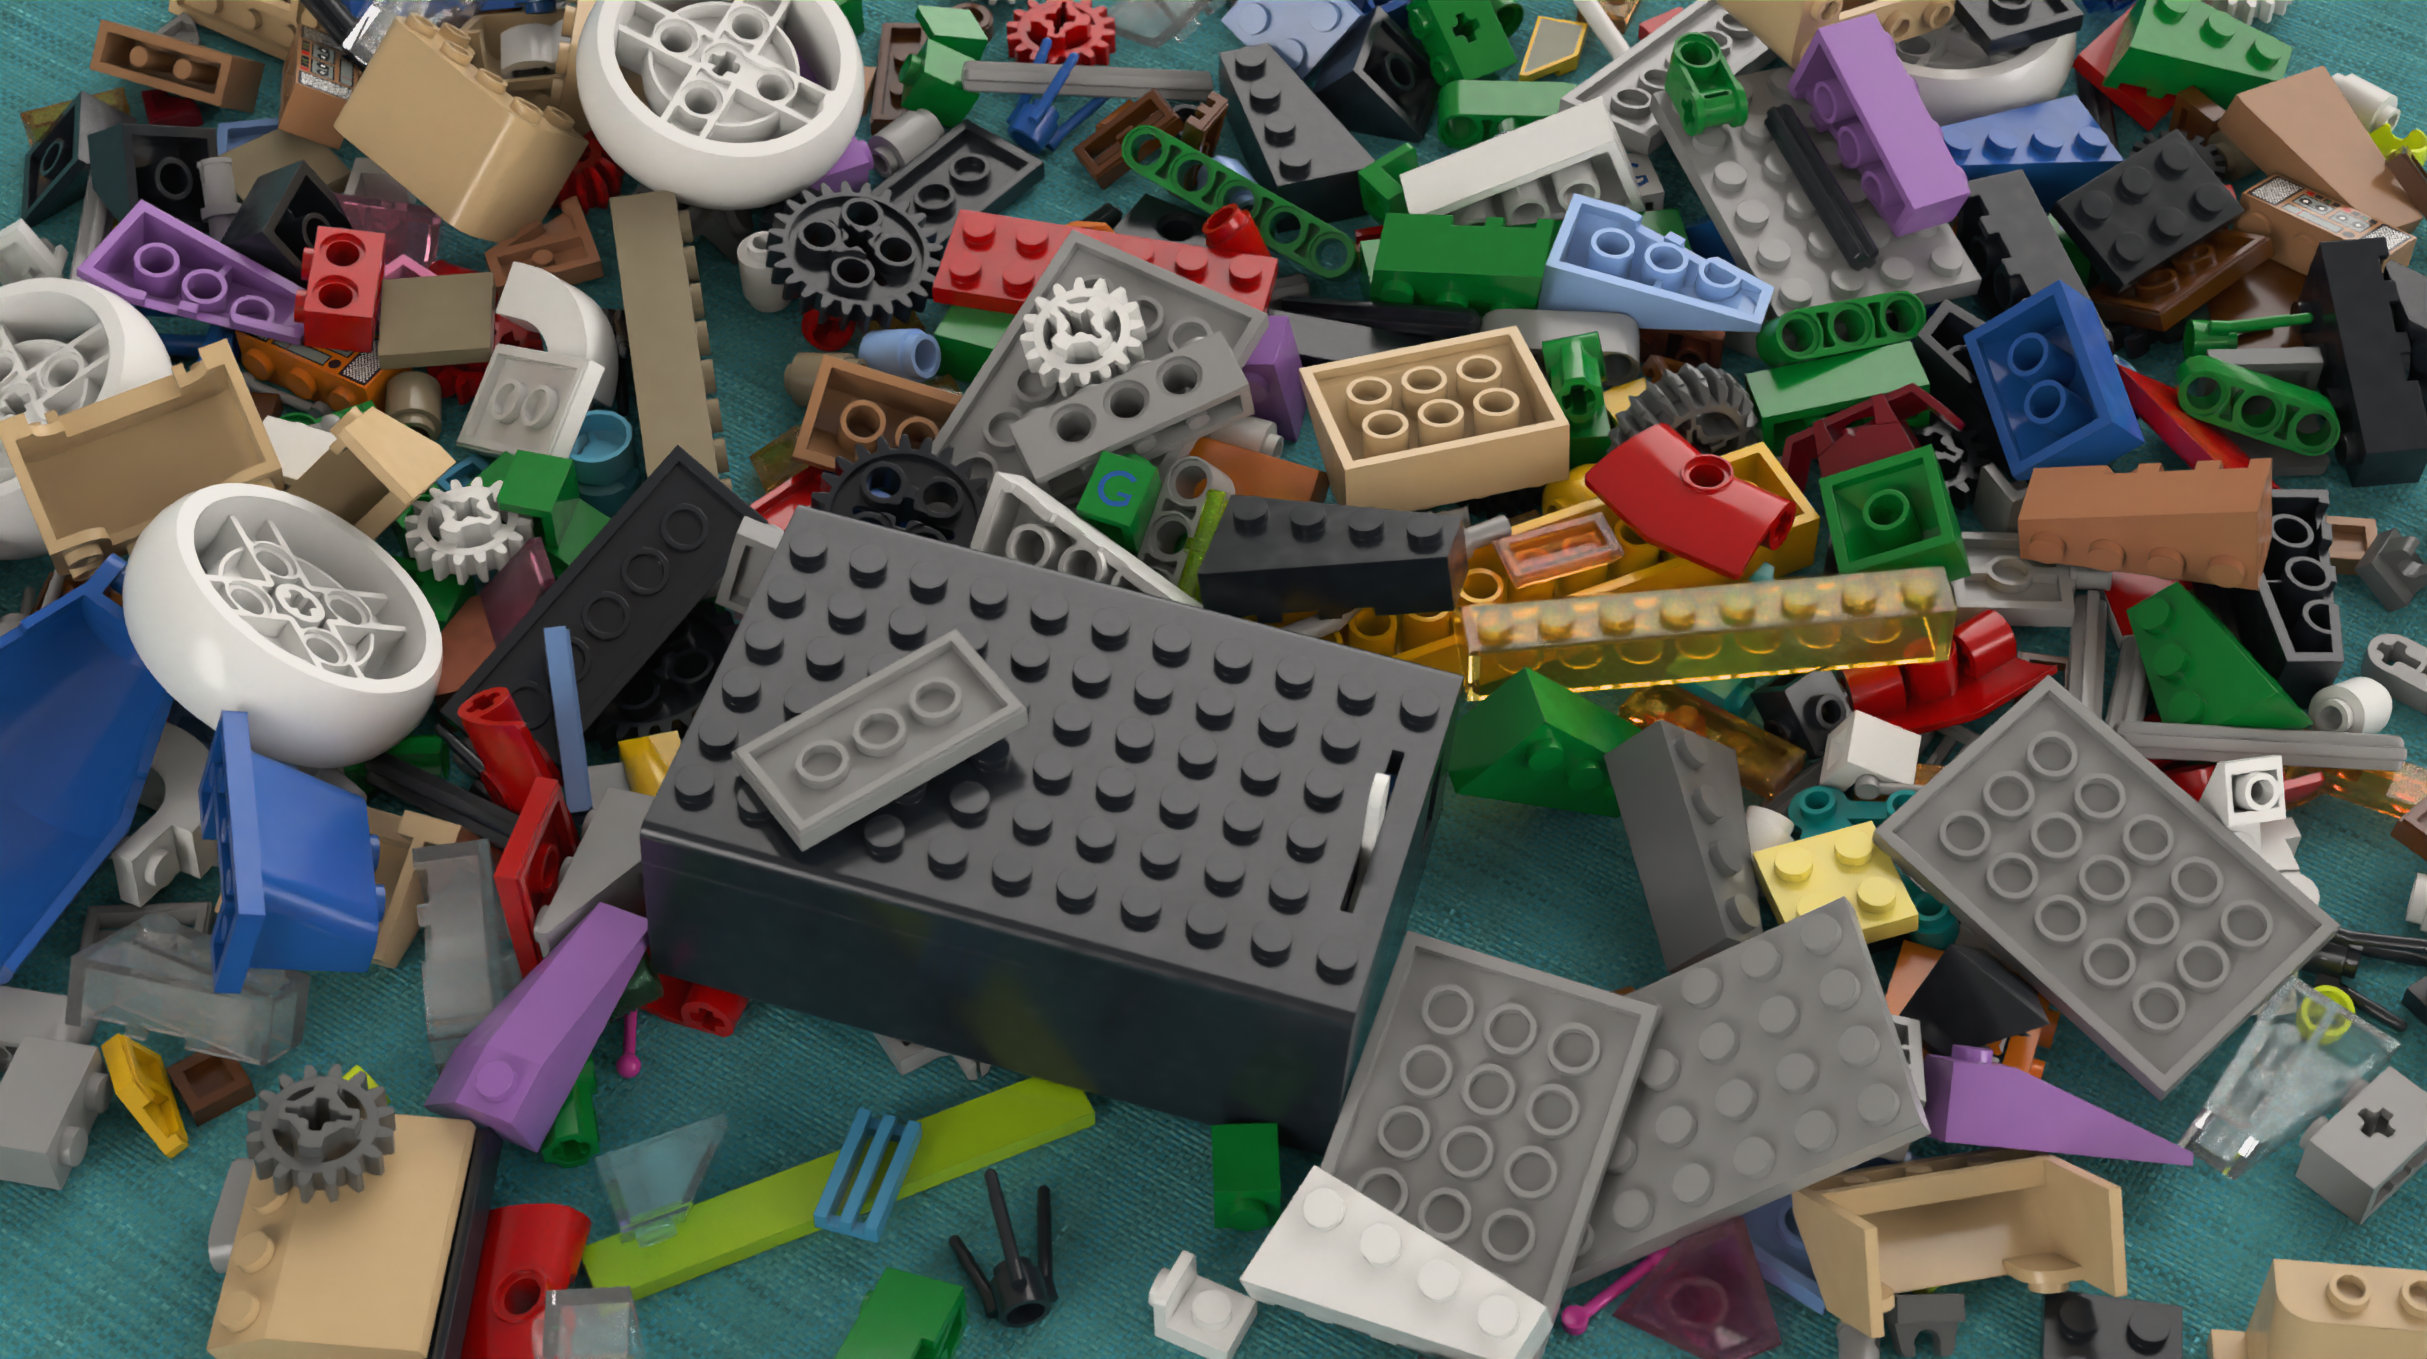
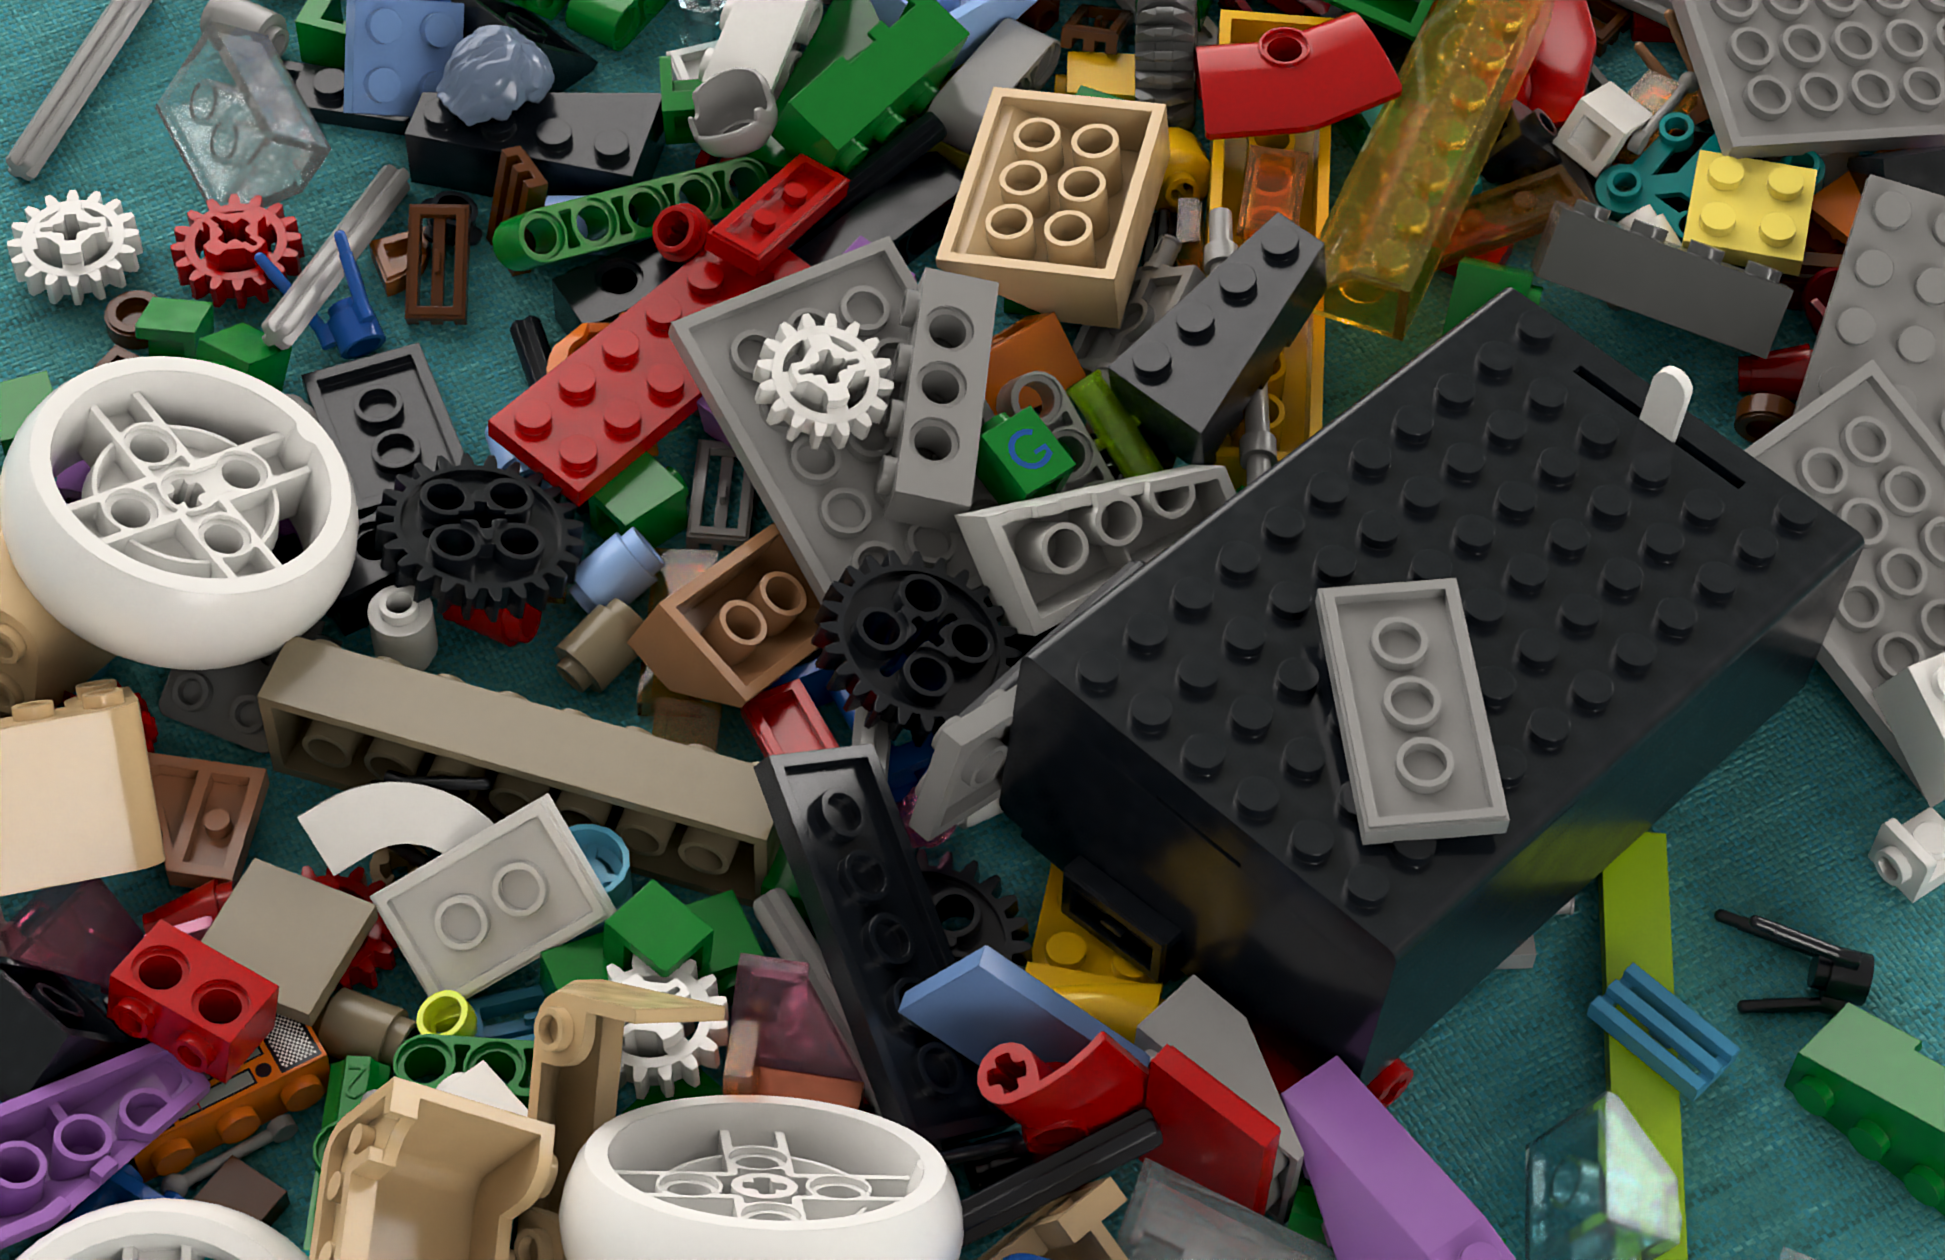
camera: 65 degrees left, 5 degrees up
green brick [1211,1123,1281,1231] -> none
green piece [1542,331,1607,423] -> none
none -> neon yellow hinge [416,990,477,1037]
none -> sand blue hair [436,25,555,126]
none -> light grey hair [688,68,778,158]
none -> red tile [704,153,850,277]
none -> clear orange tile [723,1020,761,1095]

